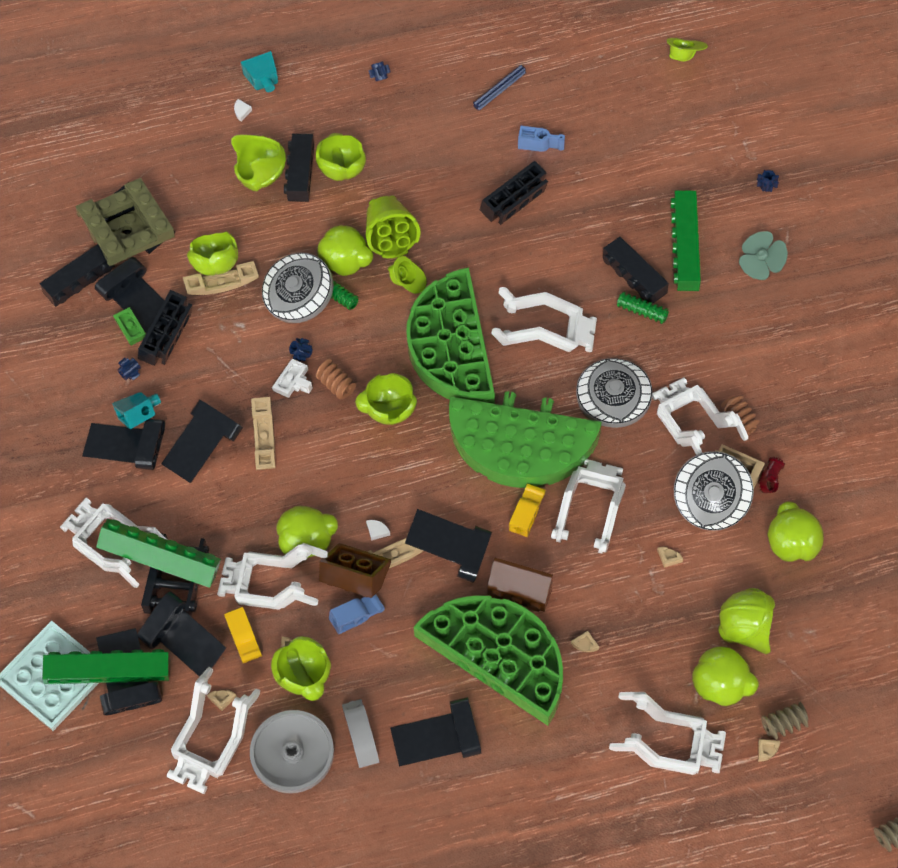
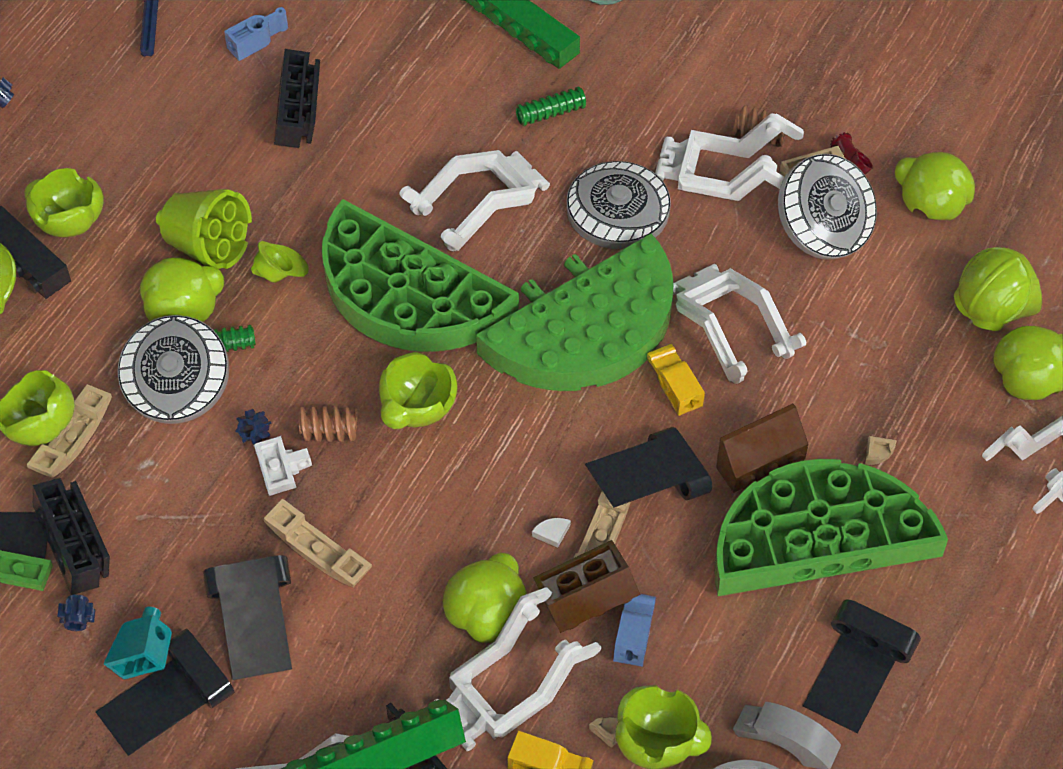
camera: 50 degrees left, 5 degrees down
black brick [603,237,669,304] -> none
tan tile [657,547,683,568] -> none

